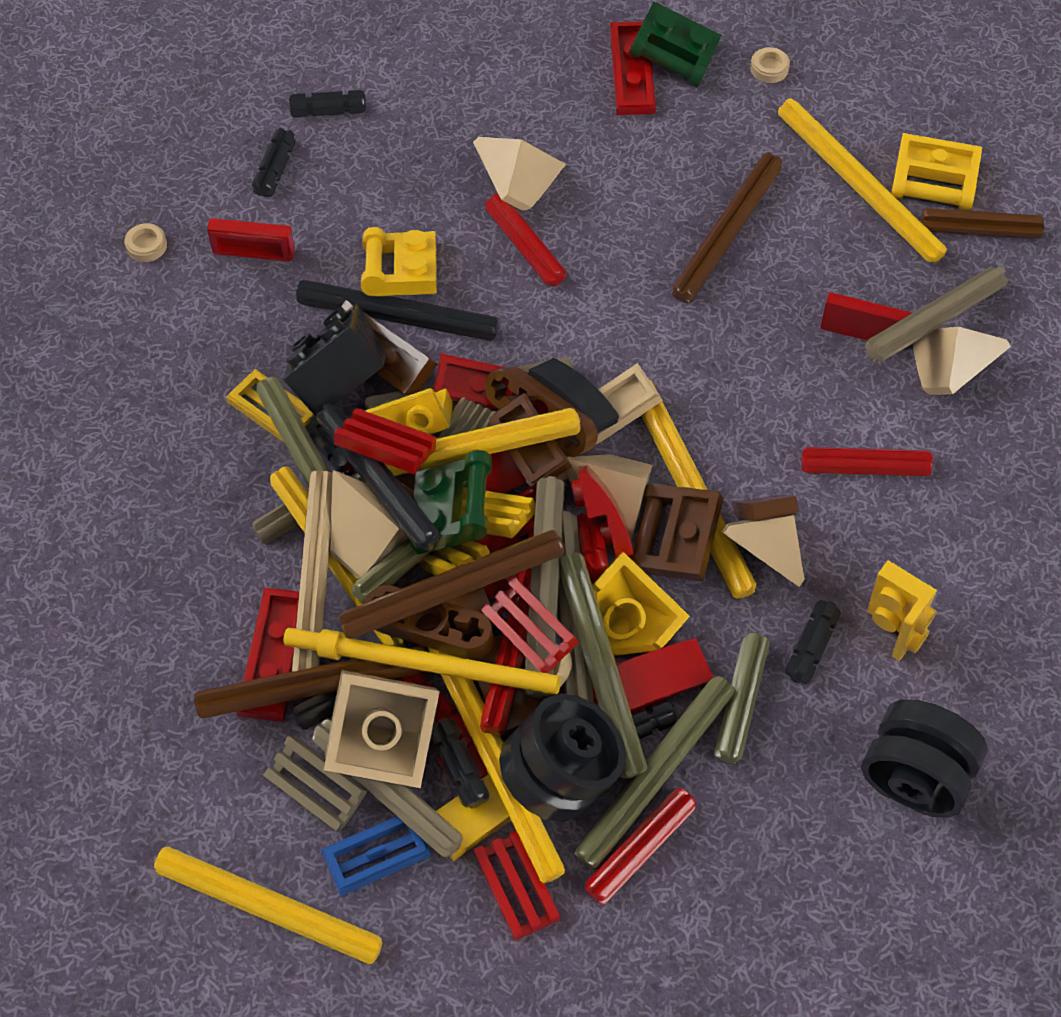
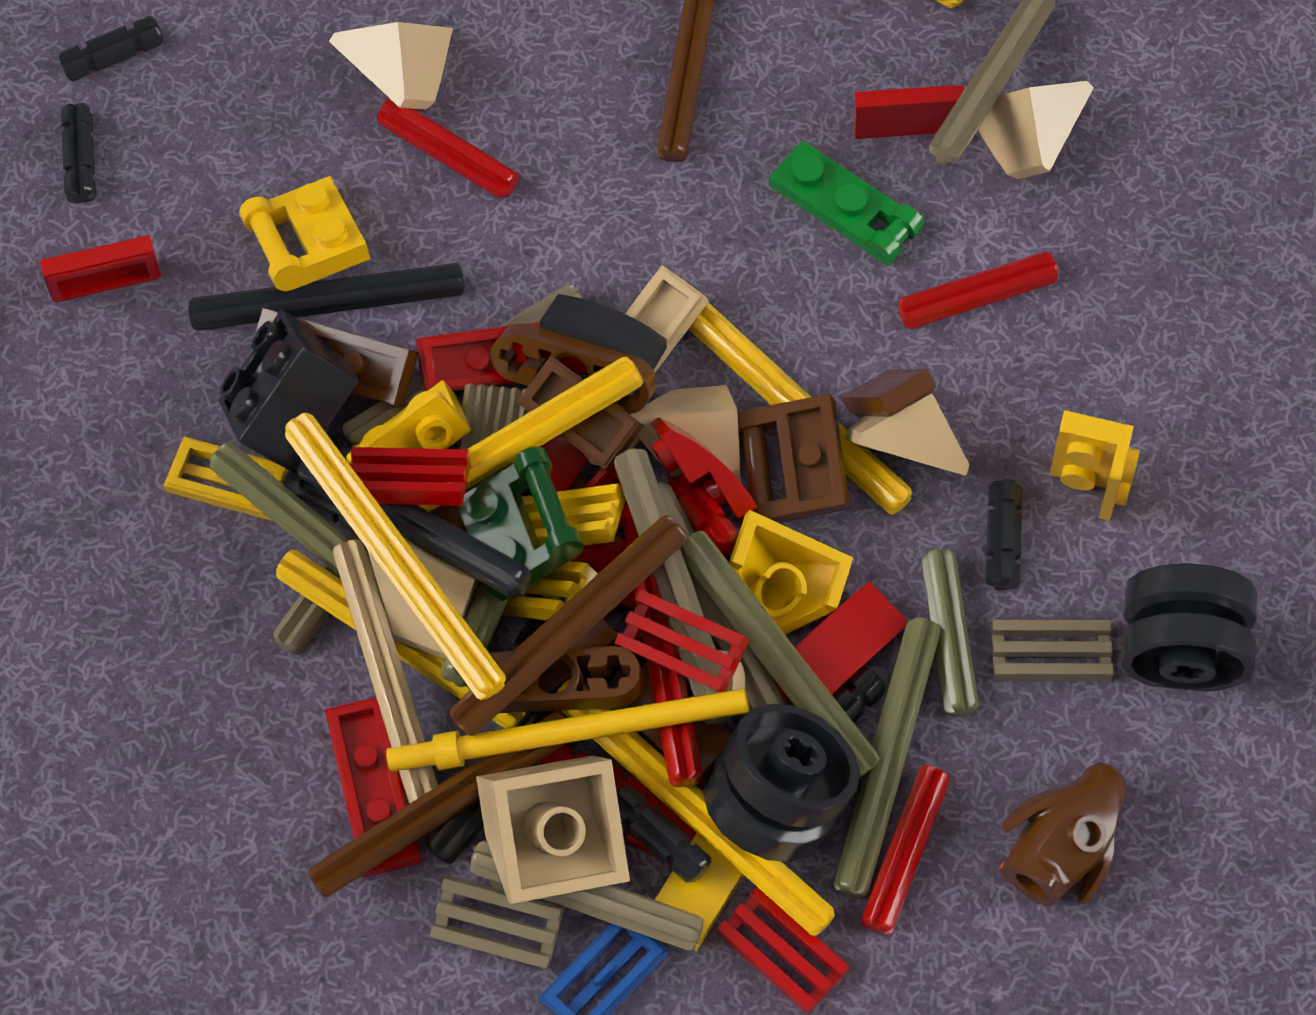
camera: 20 degrees left, 5 degrees up
none -> yellow axle [285,413,506,700]
none -> green plate [769,140,925,266]
none -> dark tan tile [991,619,1114,681]
none -> reddish brown animal [999,762,1127,906]

